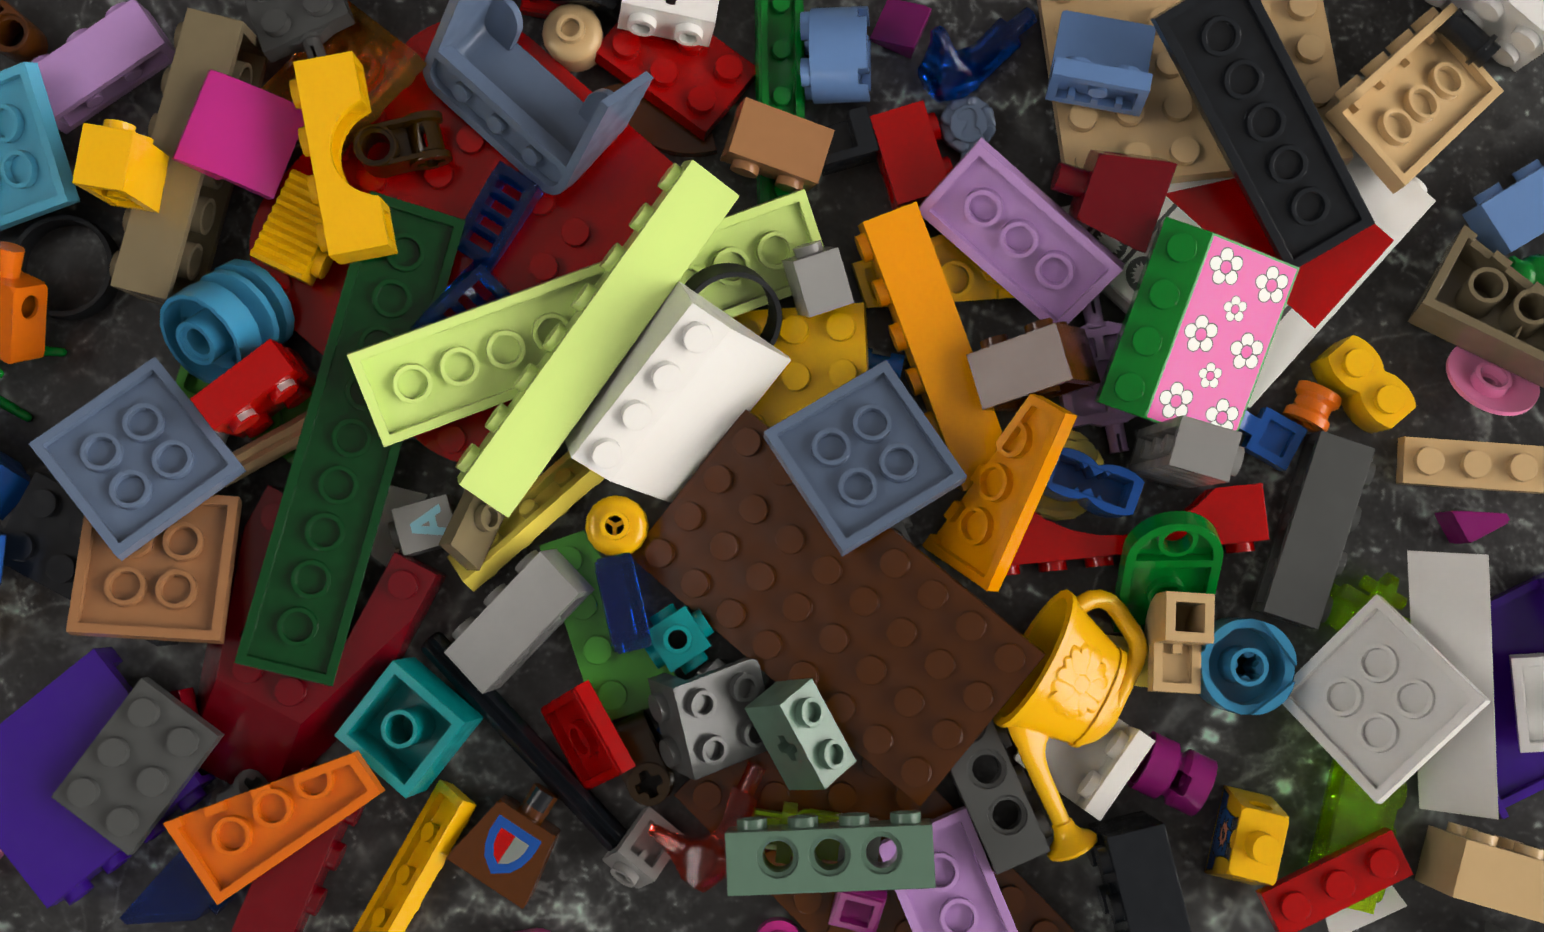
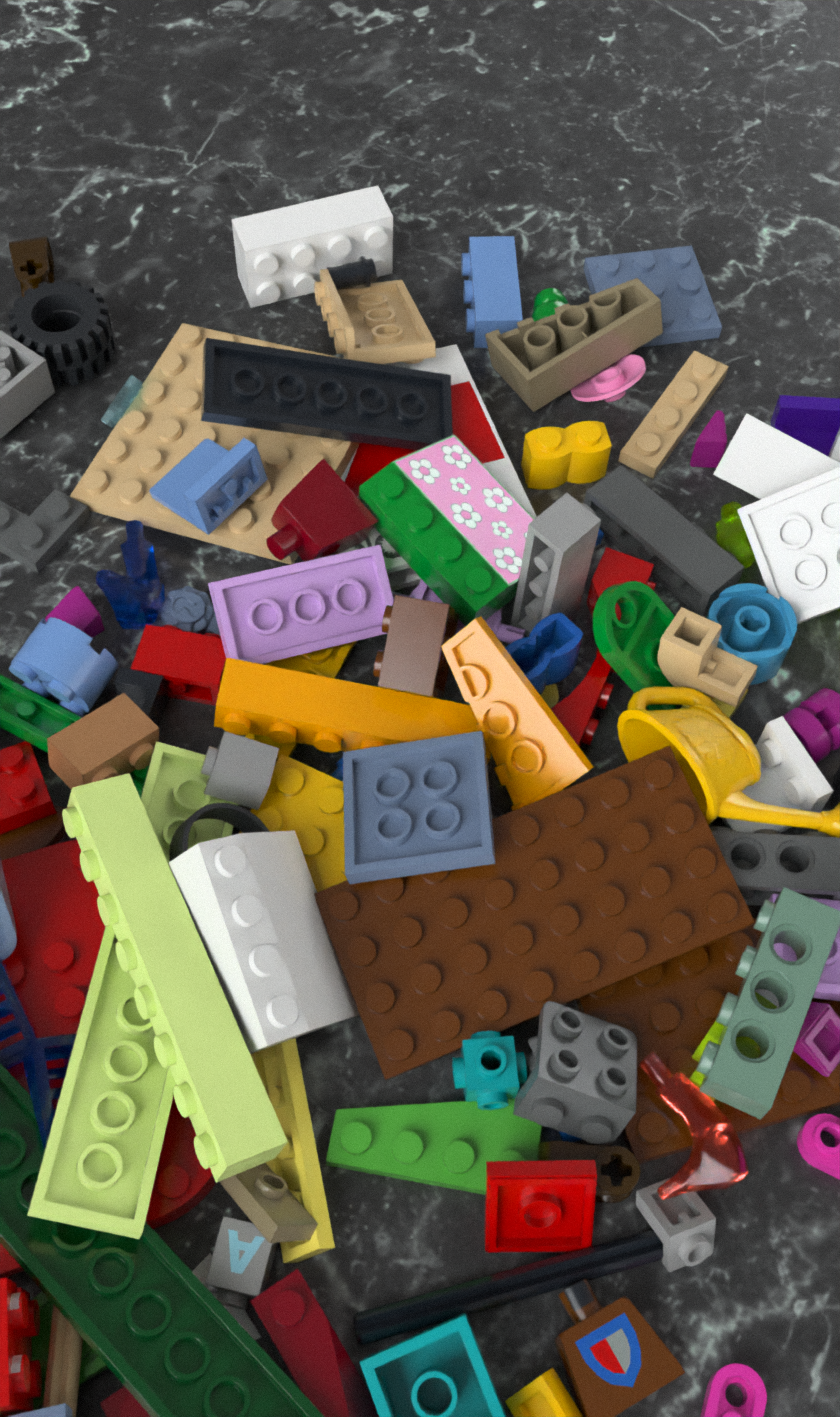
camera: 60 degrees left, 25 degrees down
light grey brick [444,549,595,694] -> none
yellow head [585,495,649,557] -> none
clear blue slope [593,553,652,654] -> none
sand green brick [744,678,856,790] -> none
orange wheel [1282,380,1343,433] -> none

